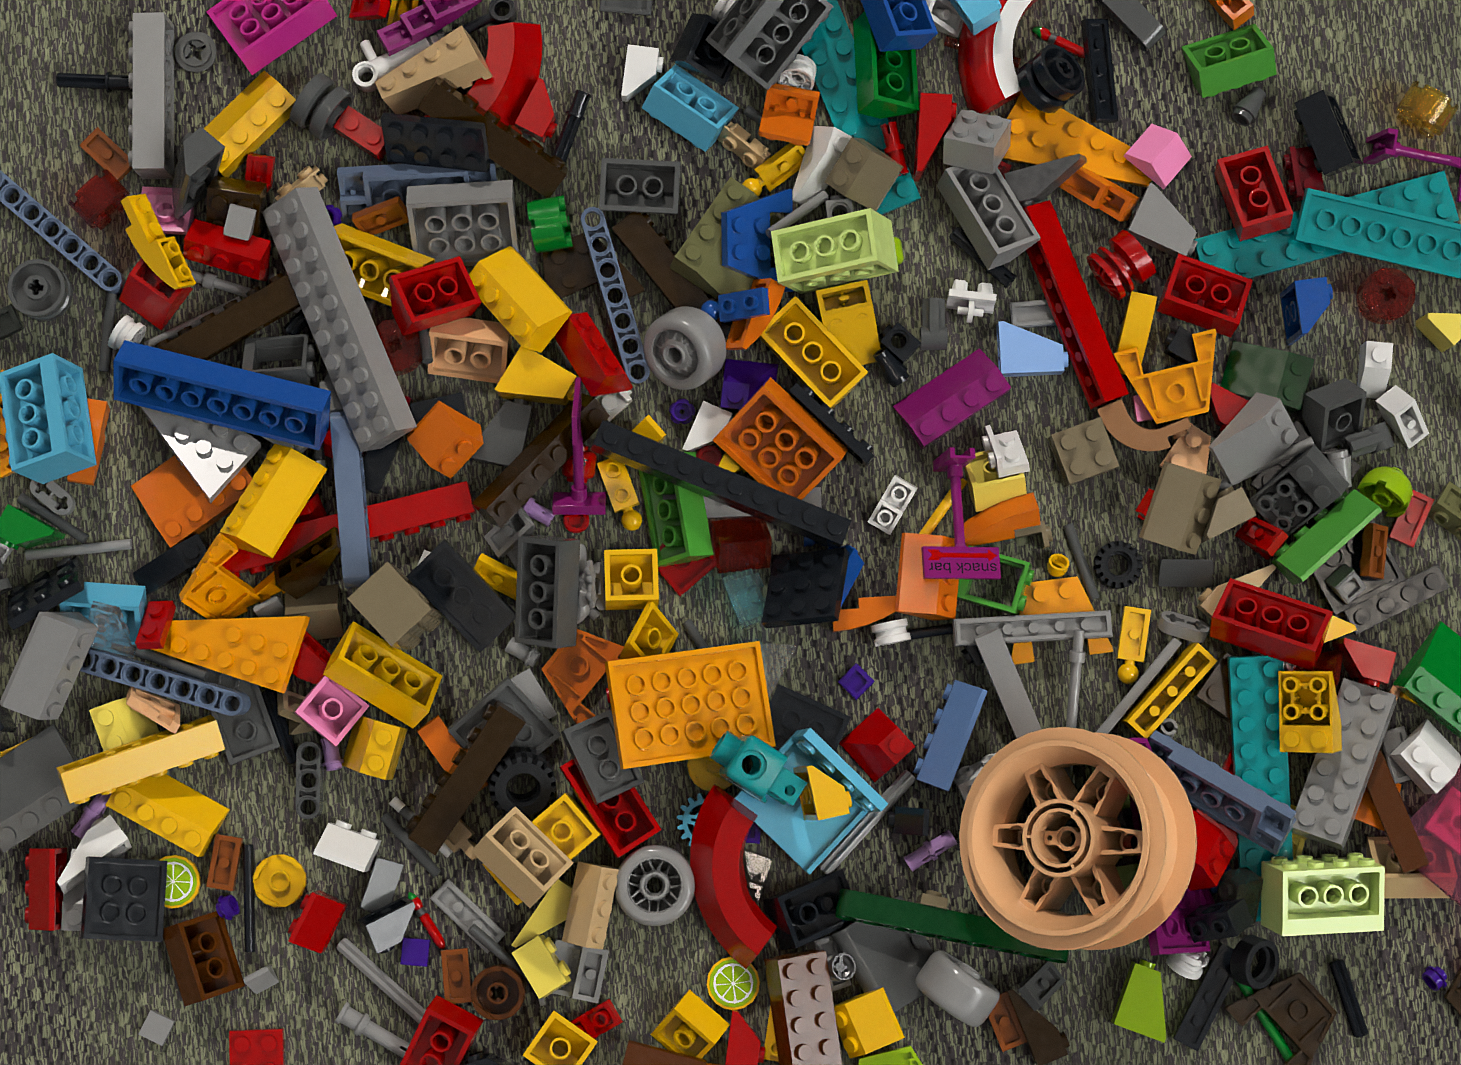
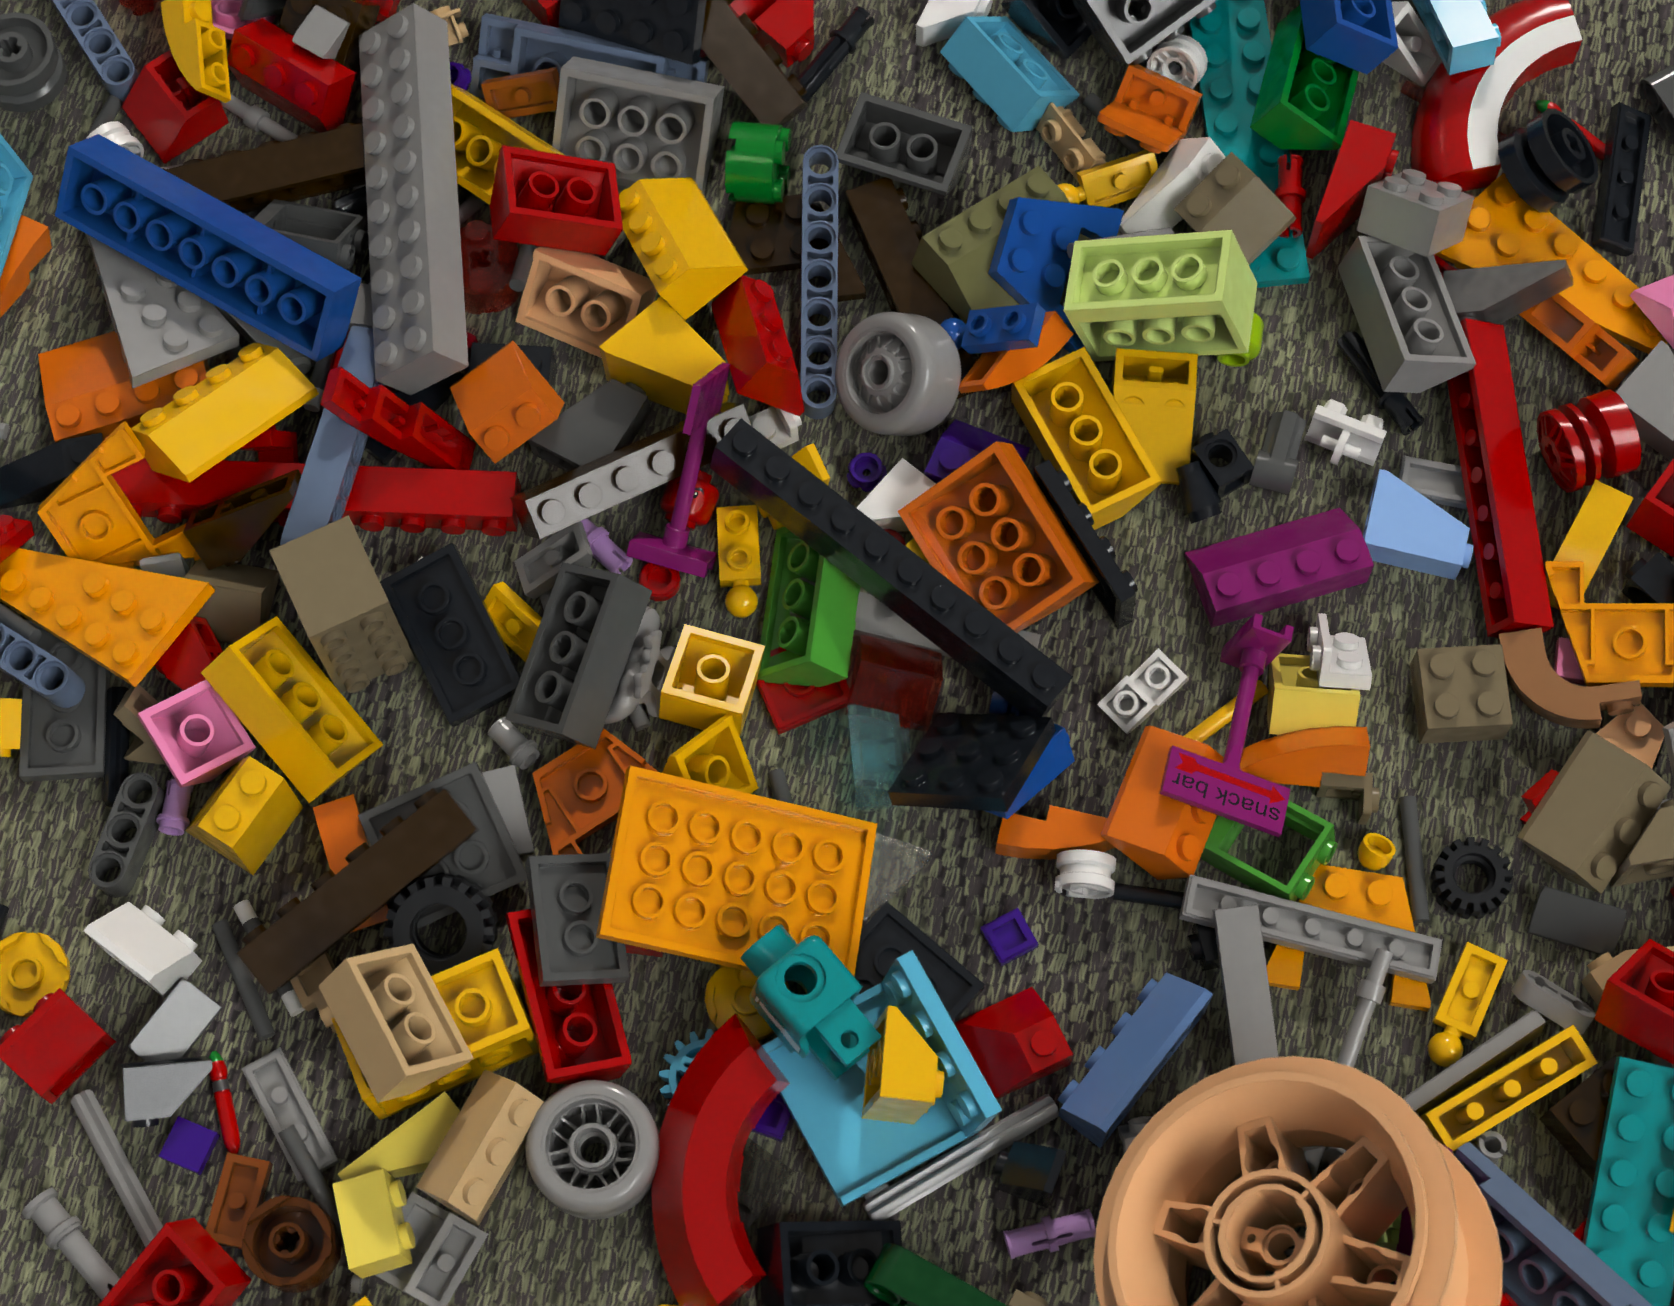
camera: 20 degrees right, 15 degrees down
none -> red slope [320,367,476,470]

